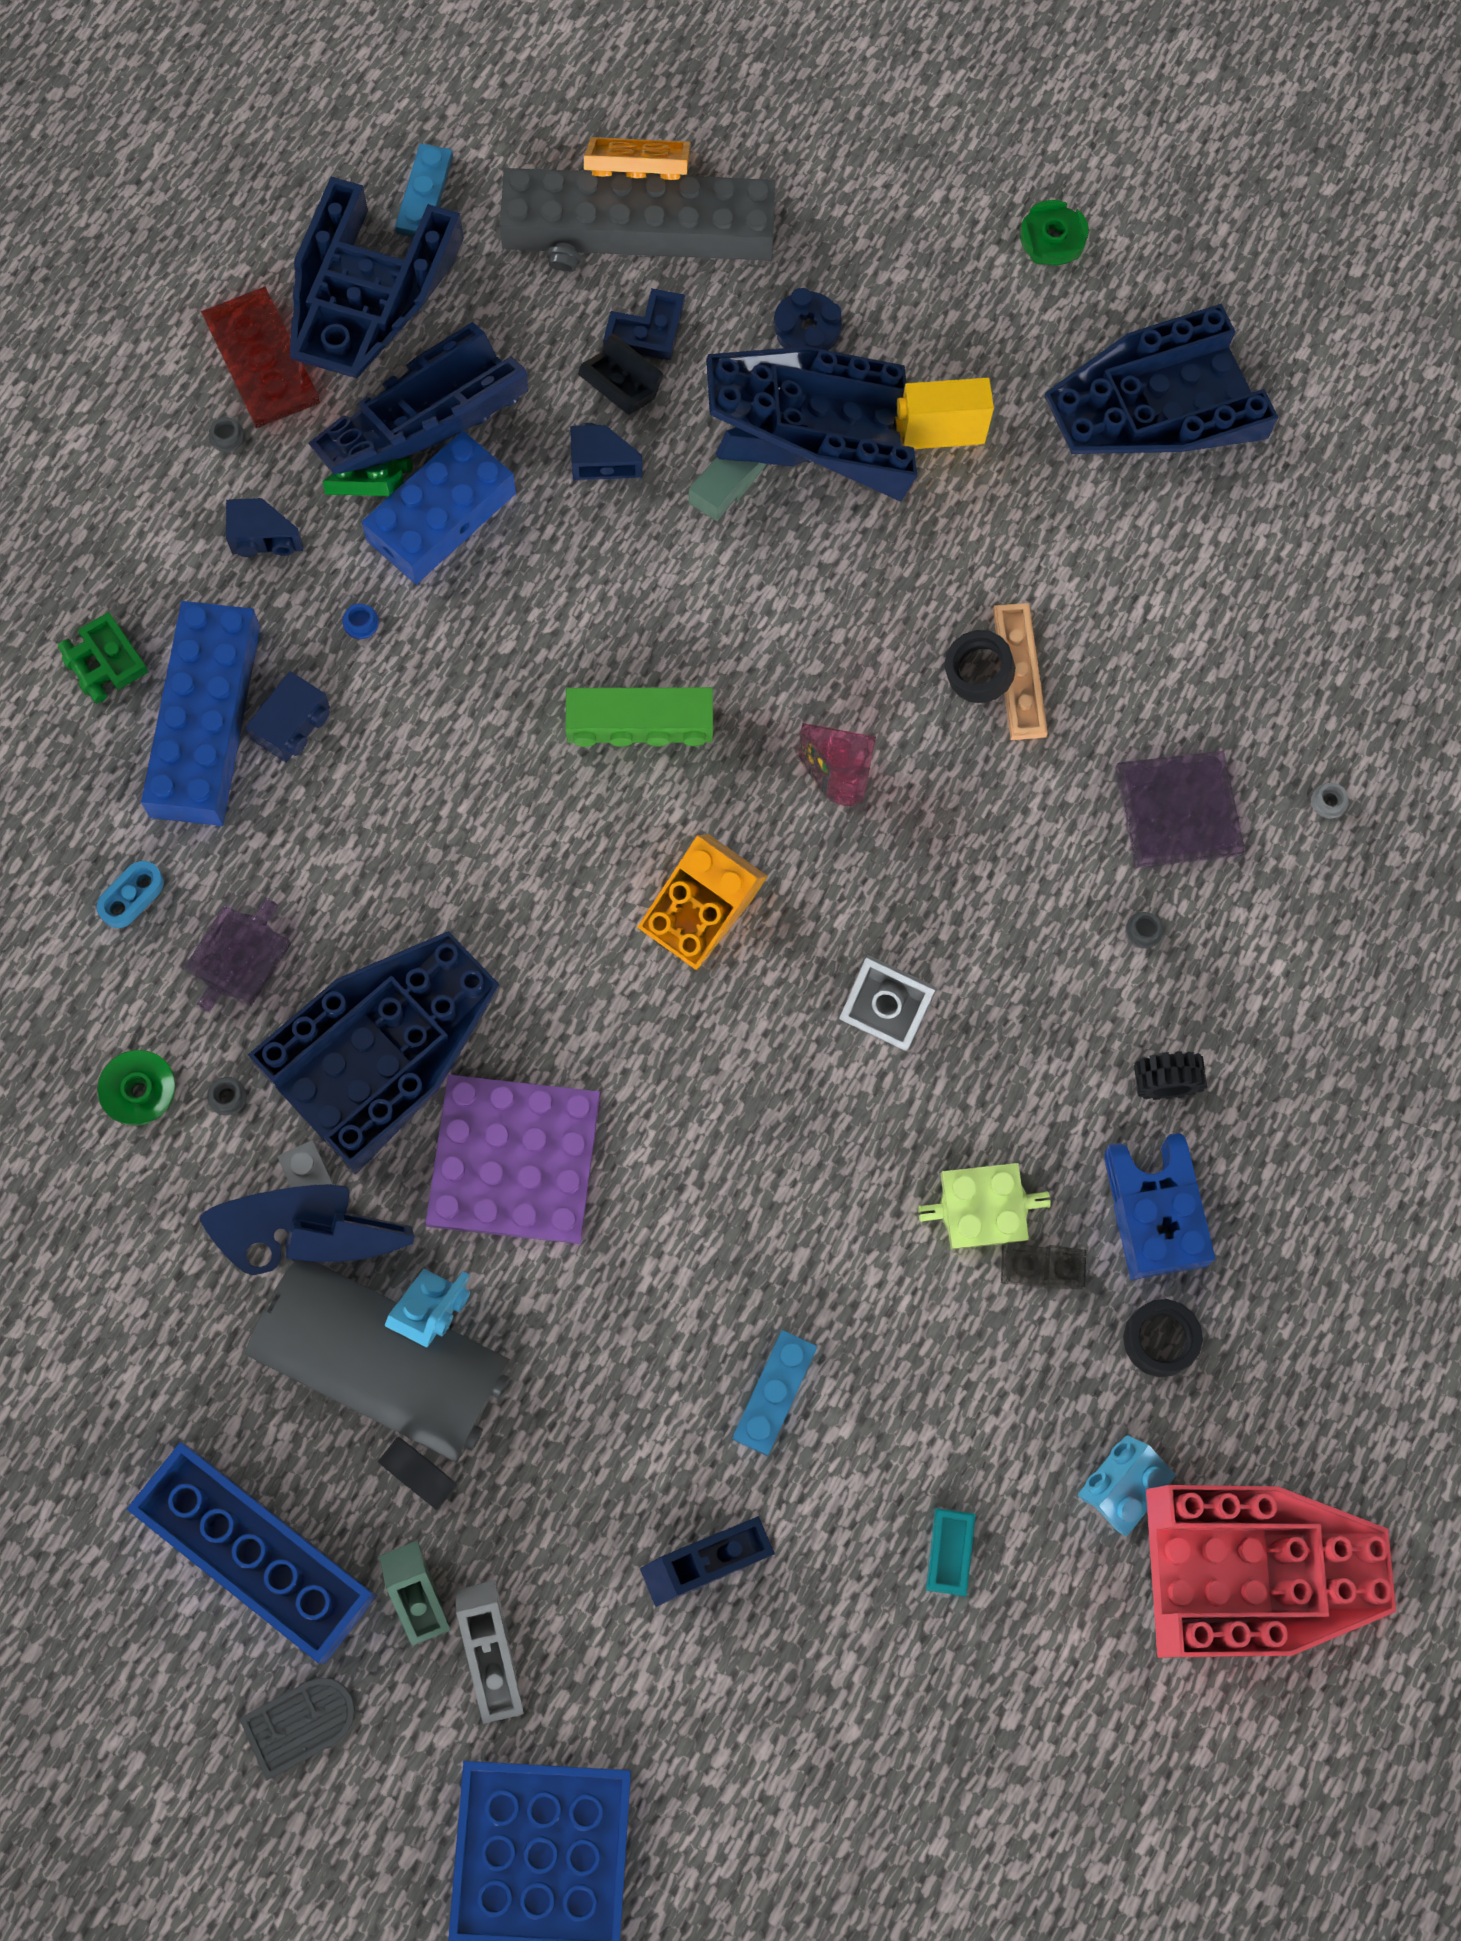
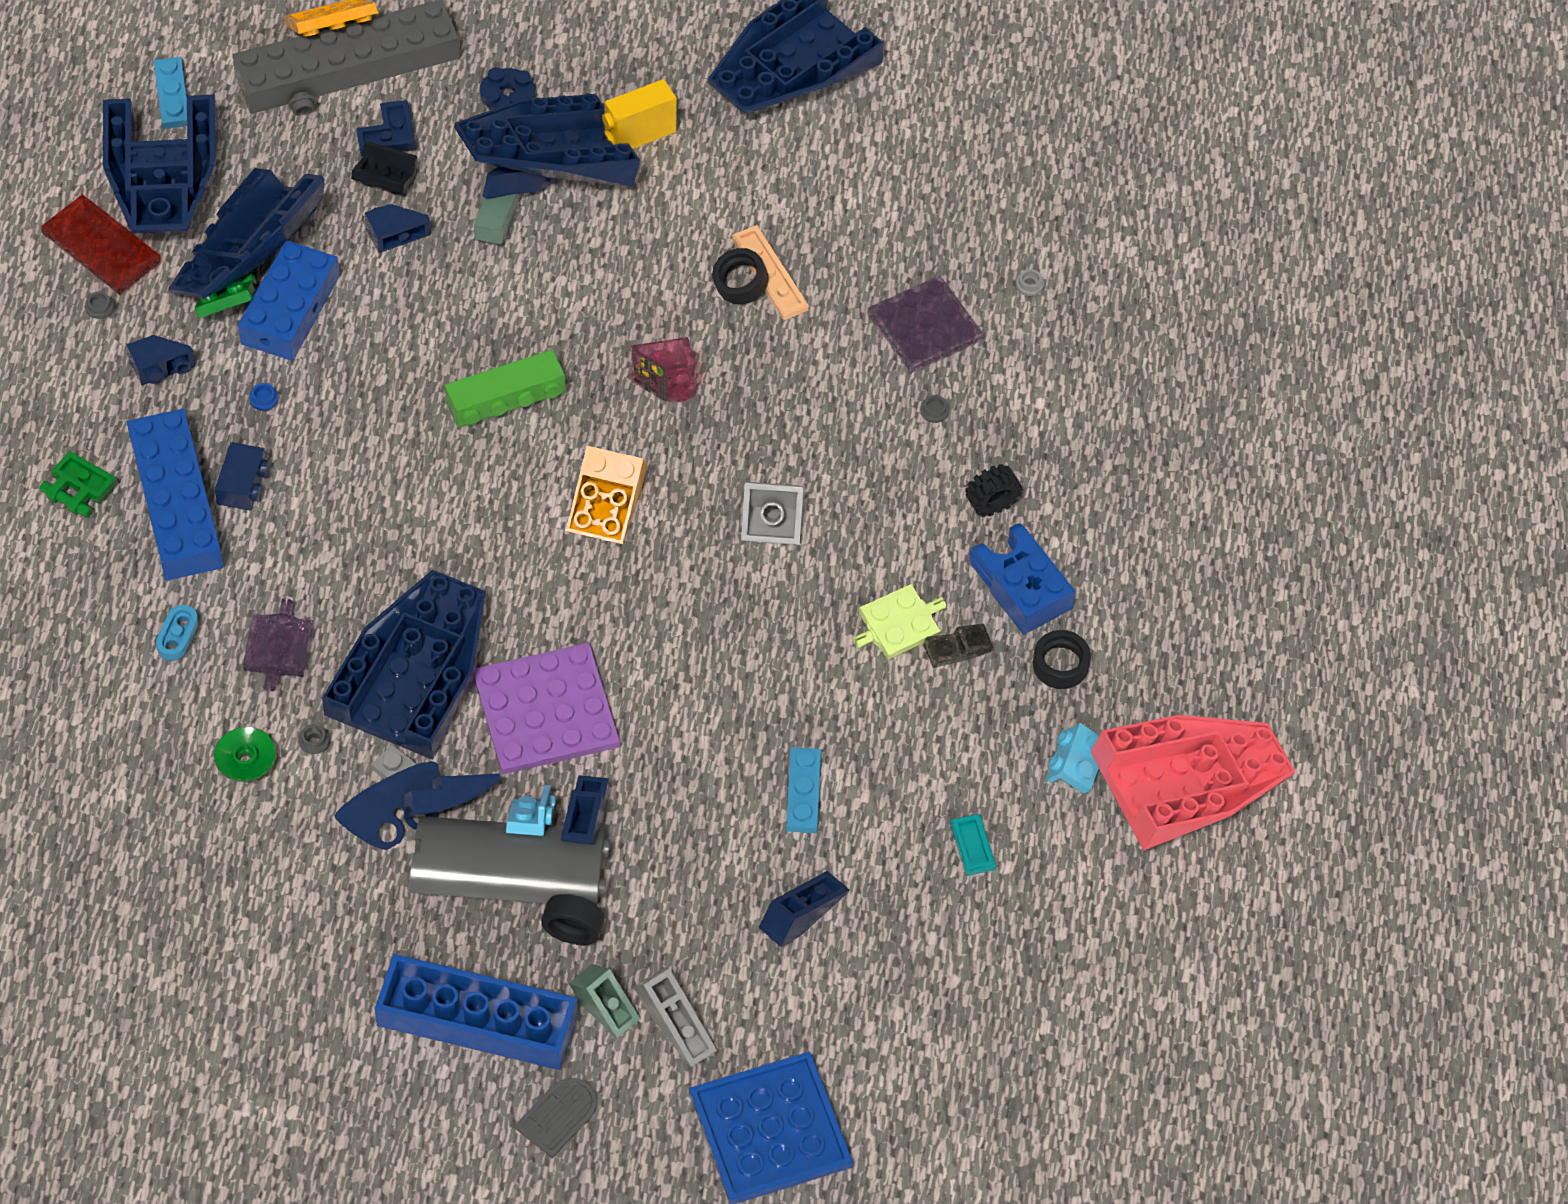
camera: 20 degrees left, 15 degrees down
none -> dark blue slope [561,775,610,844]

